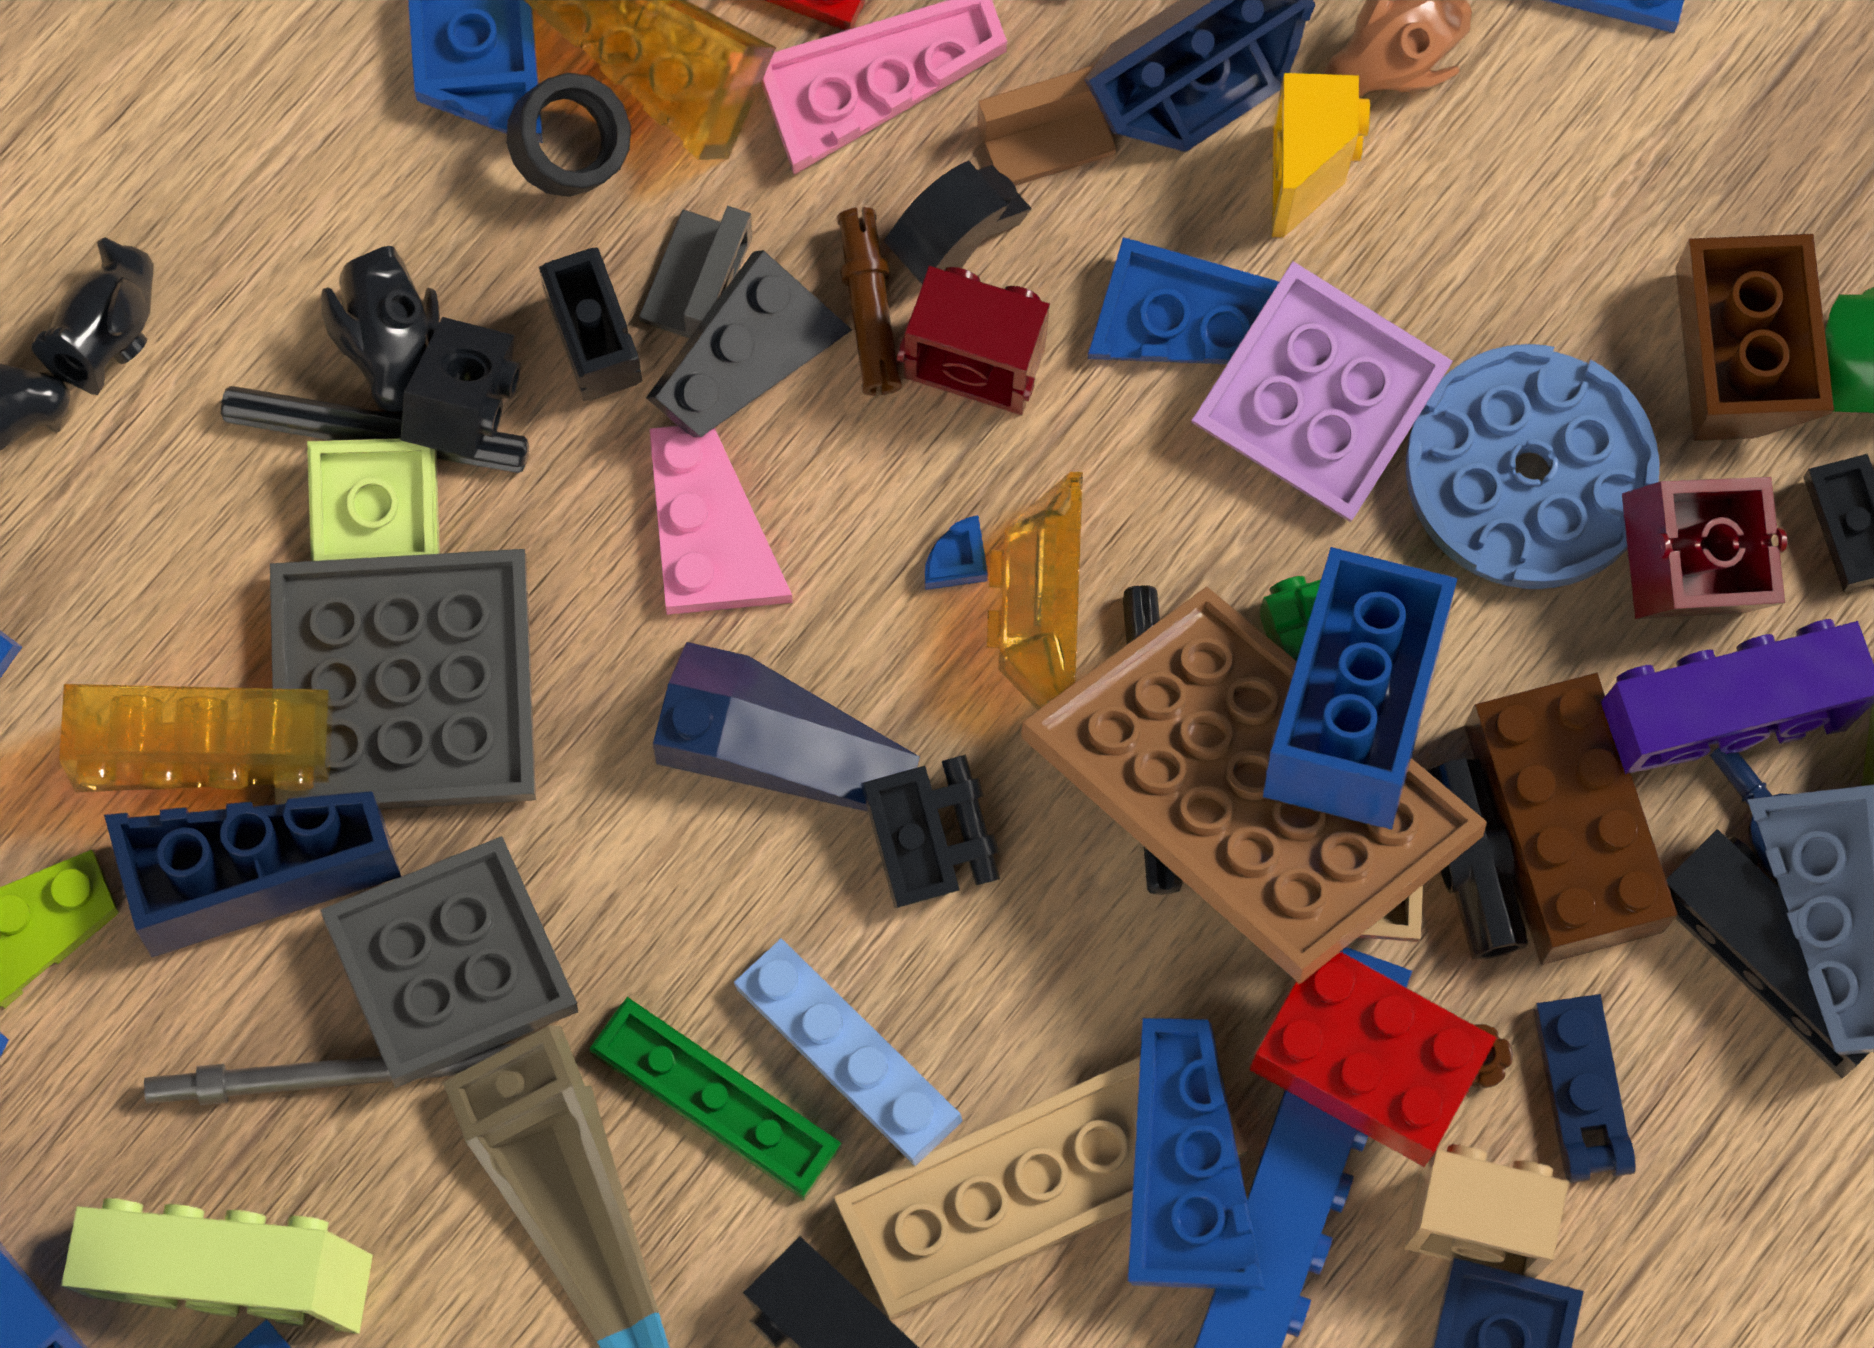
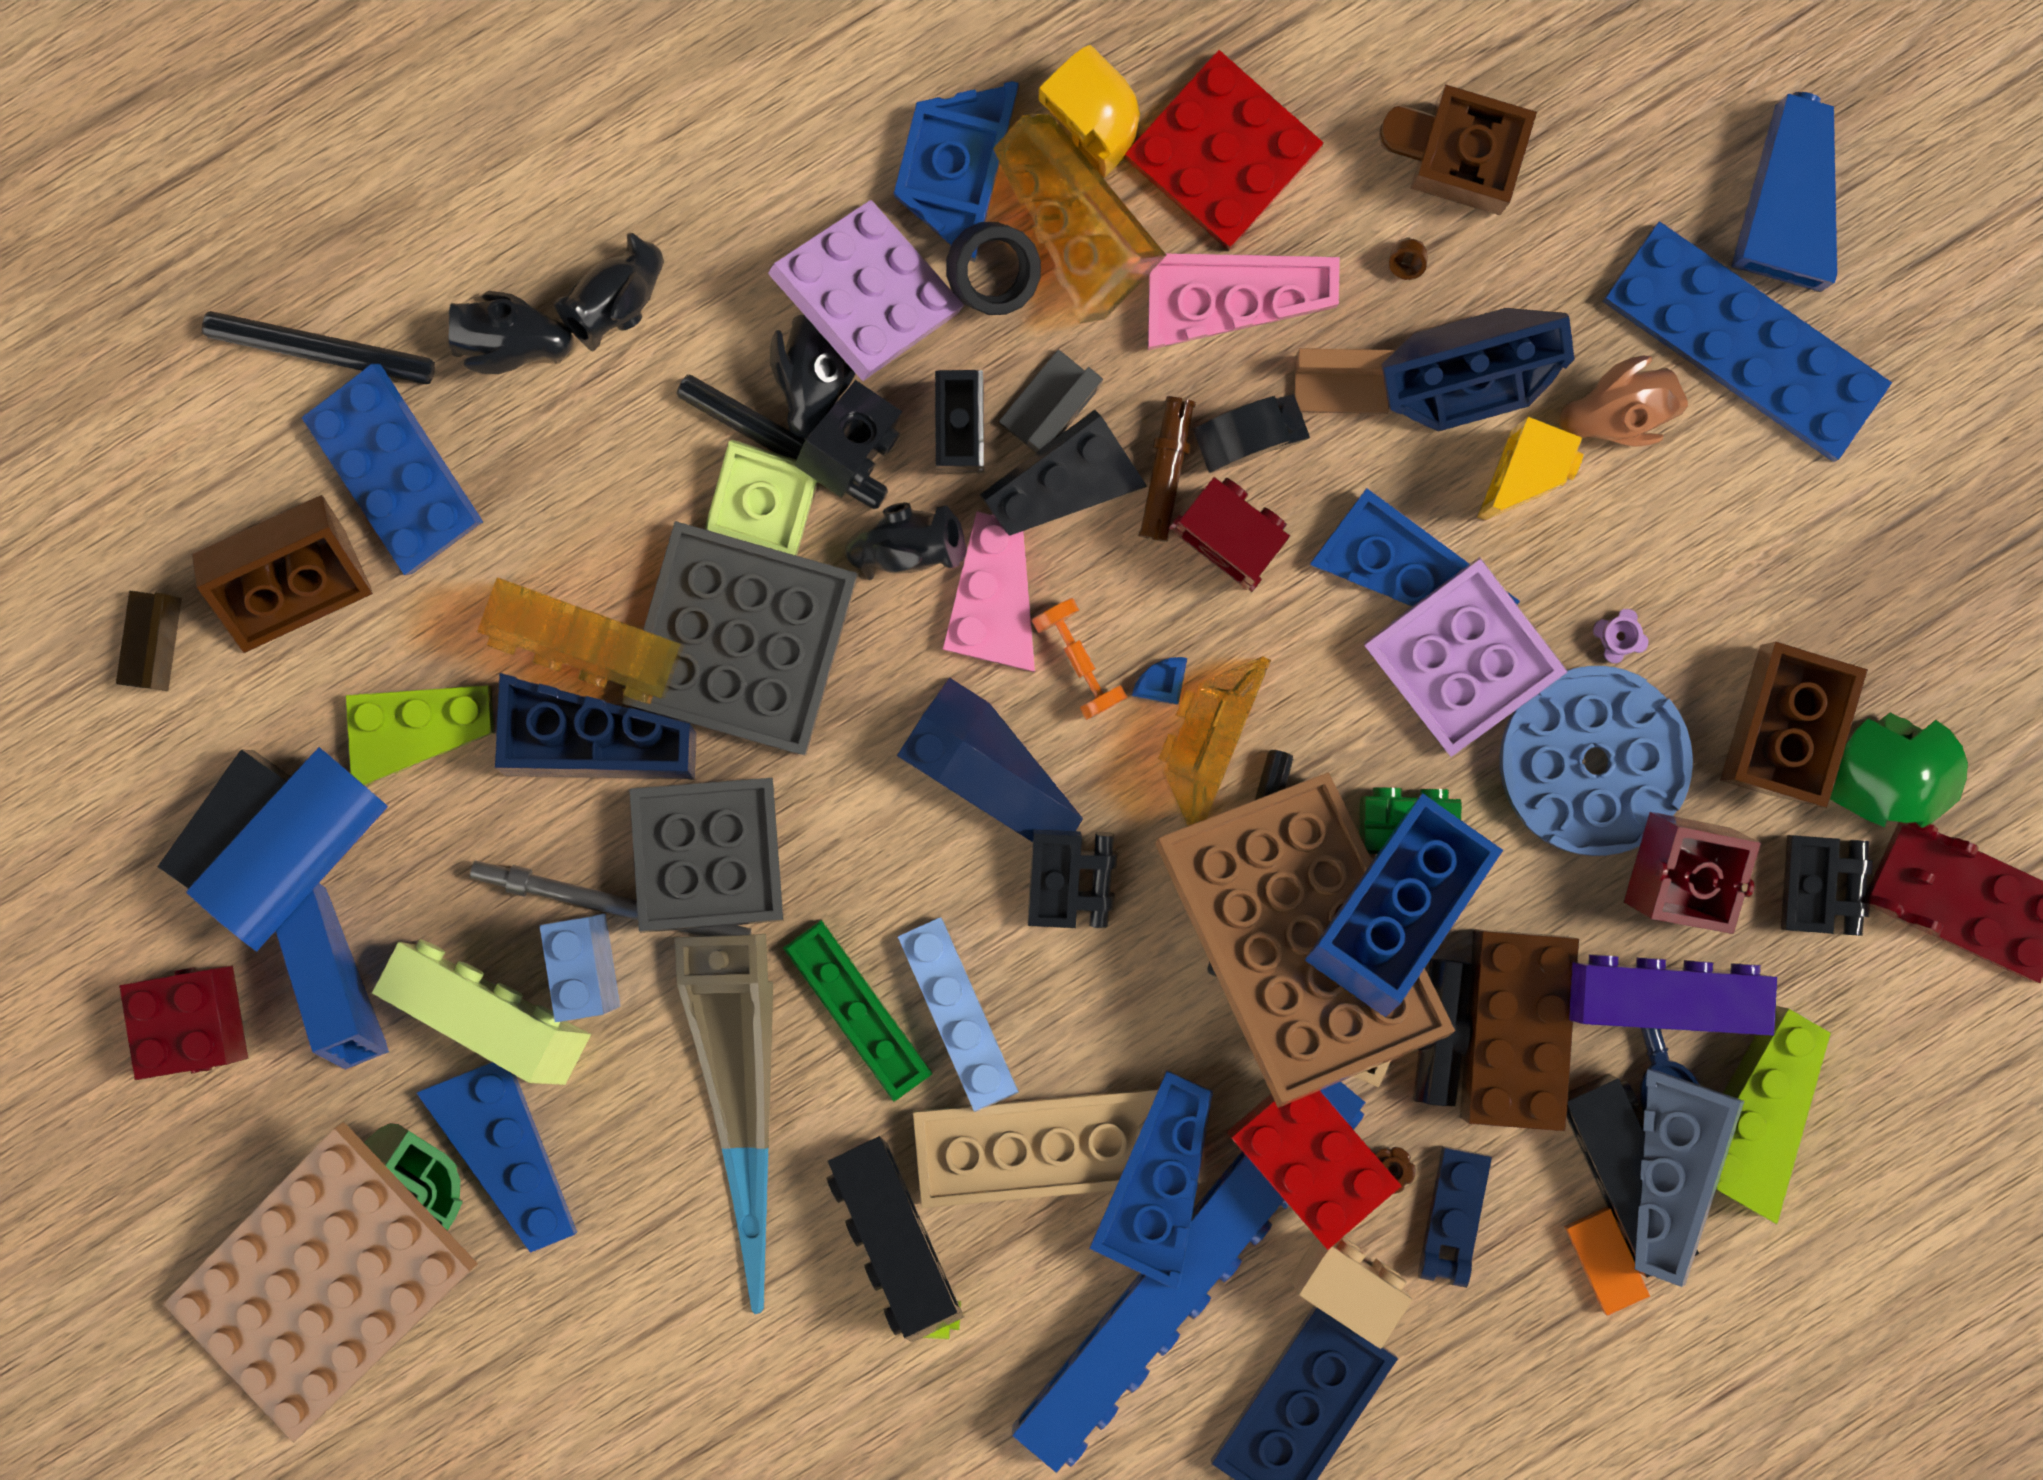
camera: 20 degrees right, 15 degrees up
none -> medium blue brick [540,913,621,1023]
none -> lavender plate [768,200,964,381]
none -> black animal [845,502,967,580]
none -> orange wheel [1031,598,1128,720]
none -> orange tile [1564,1207,1650,1316]
none -> lavender plate [1593,609,1648,663]

